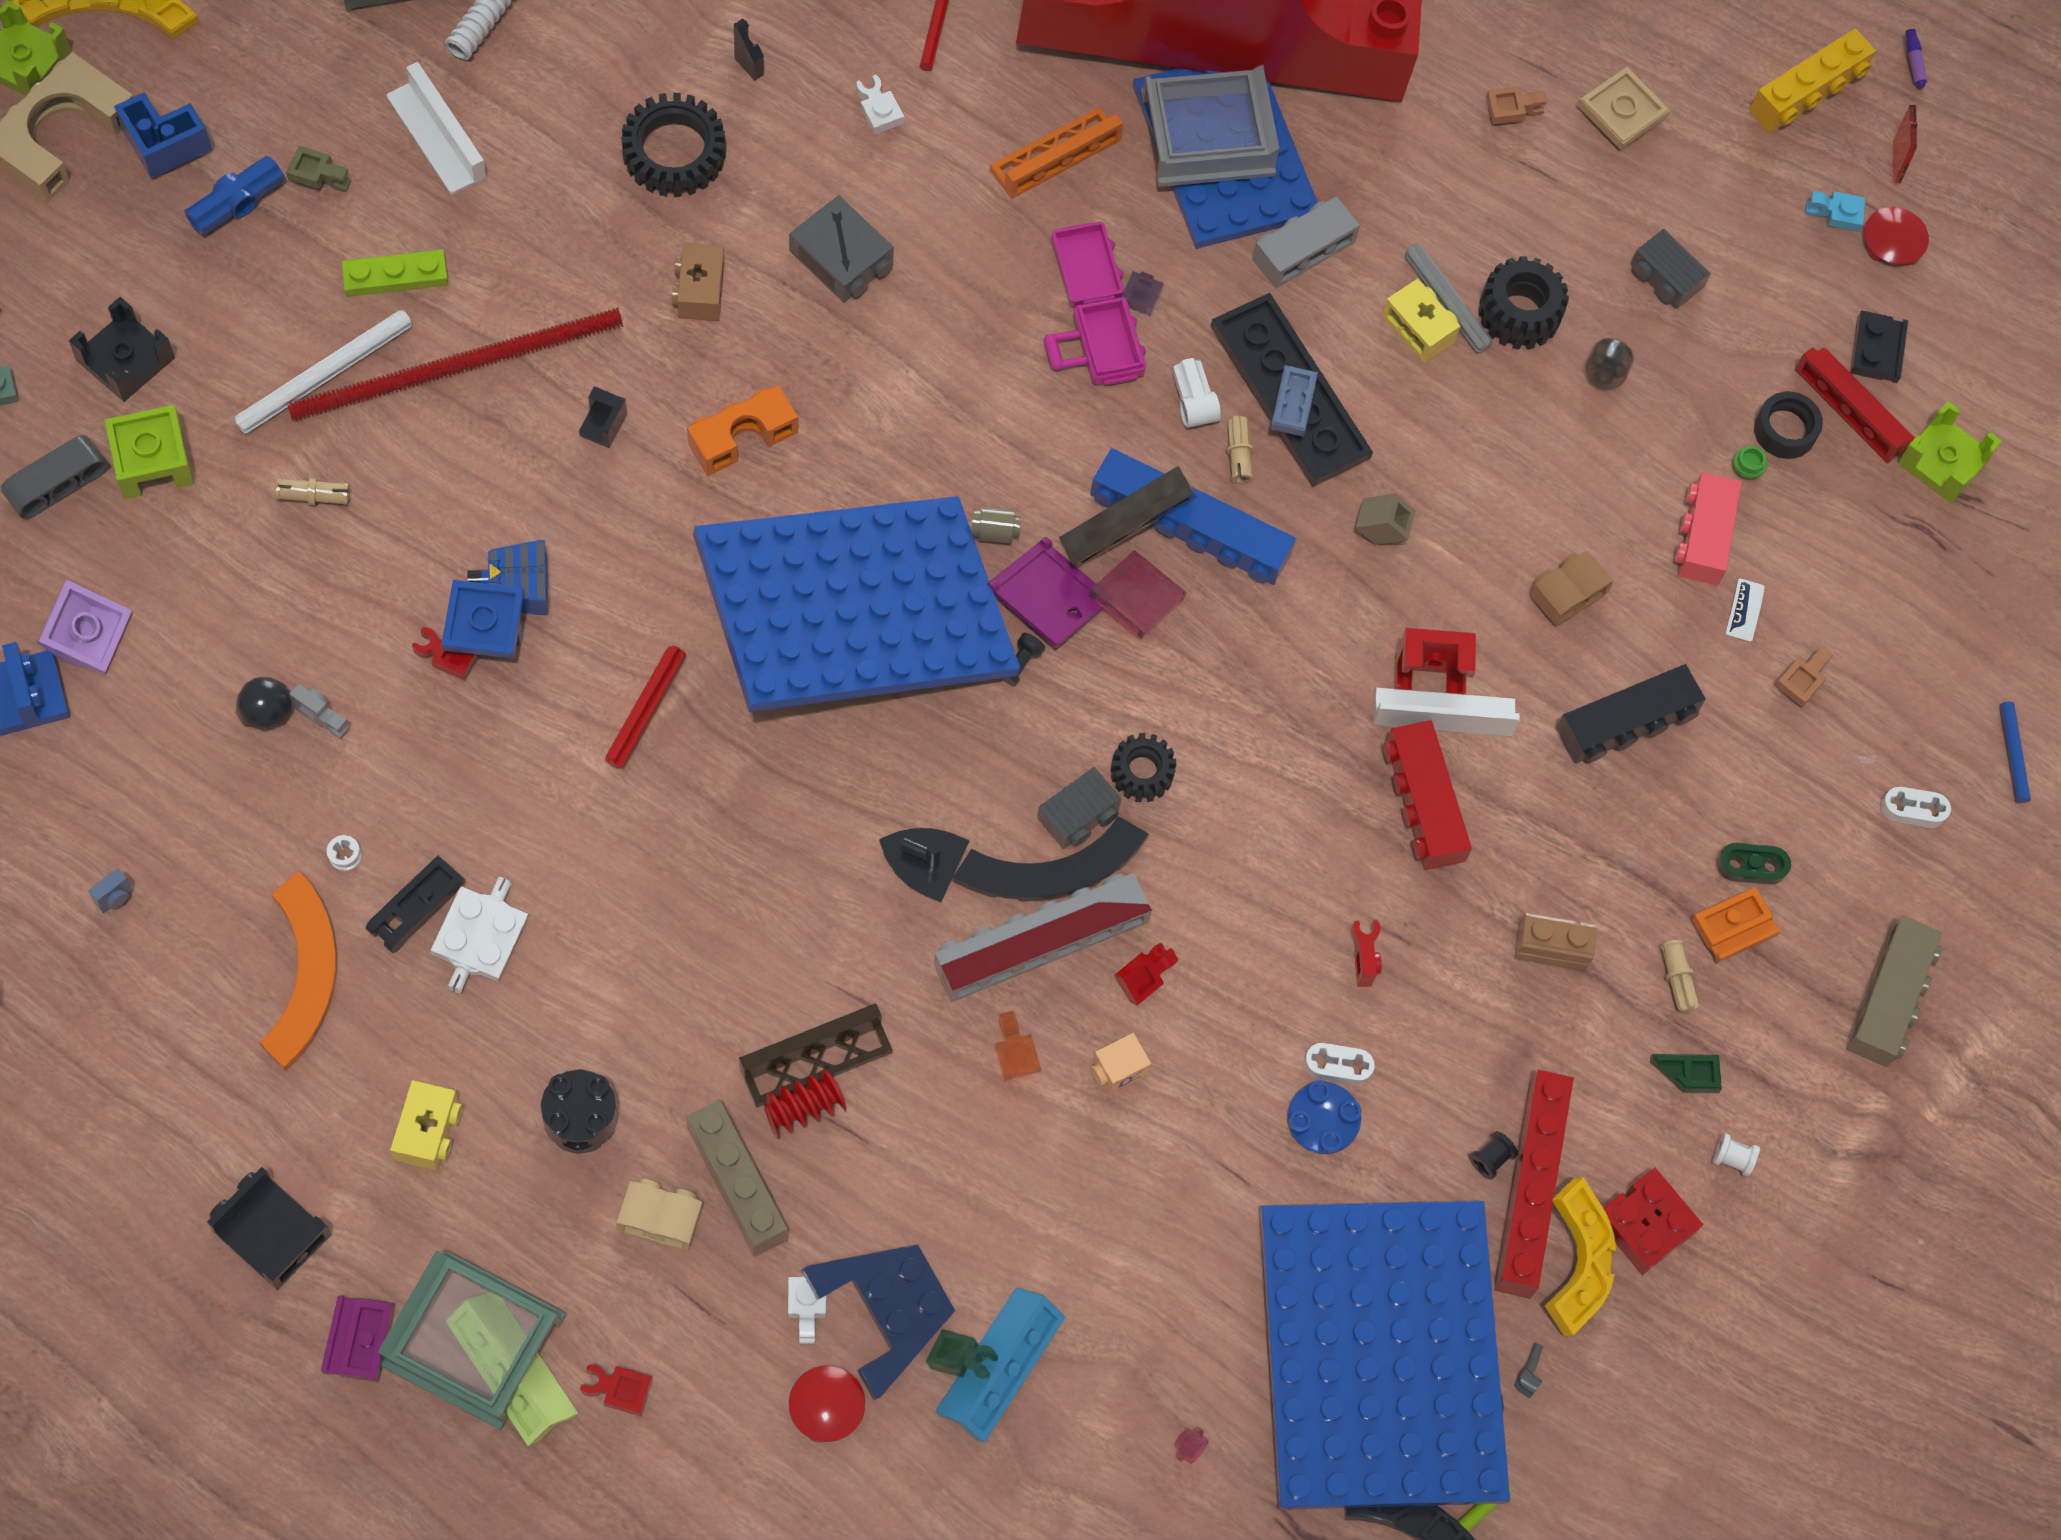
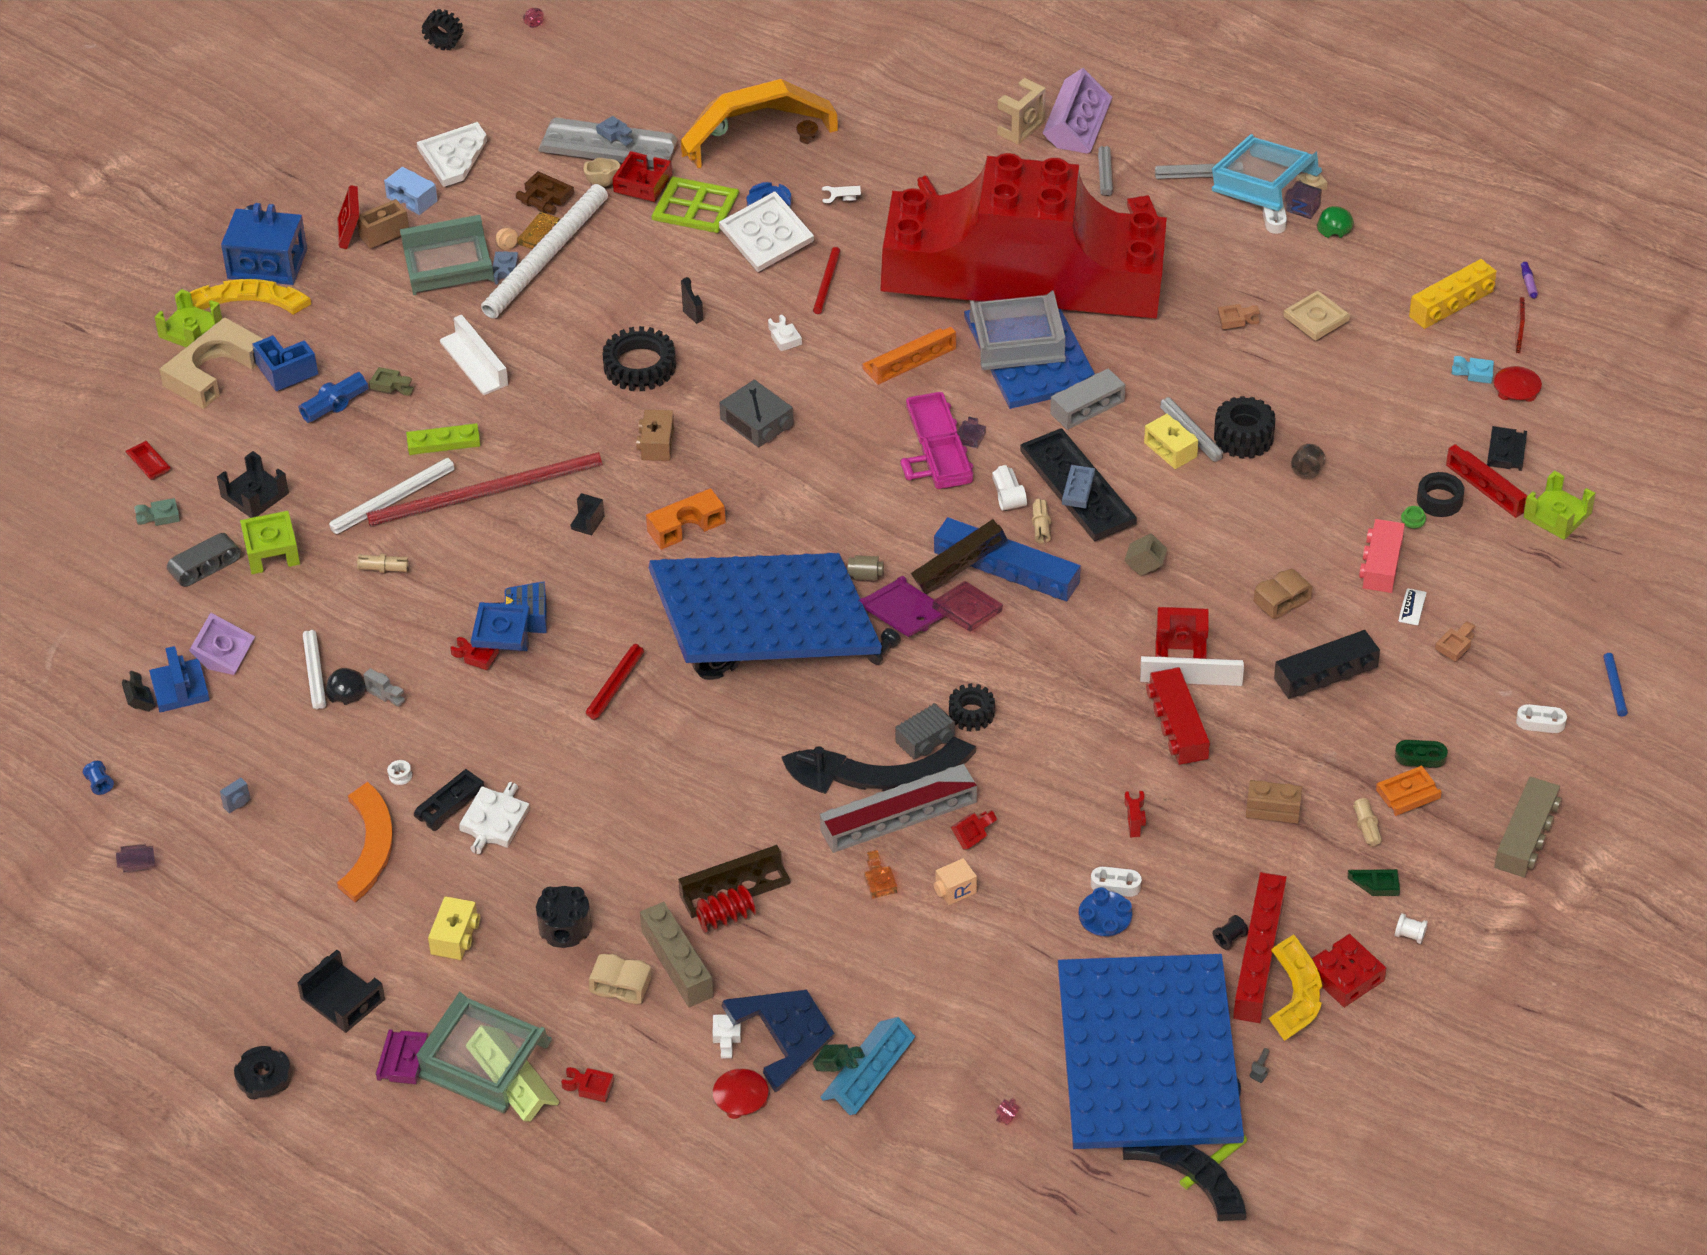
camera: 10 degrees right, 20 degrees down
dark grey brick [1631,229,1711,309] -> none
none -> black plate [234,1046,291,1100]
none -> white axle [303,630,326,710]

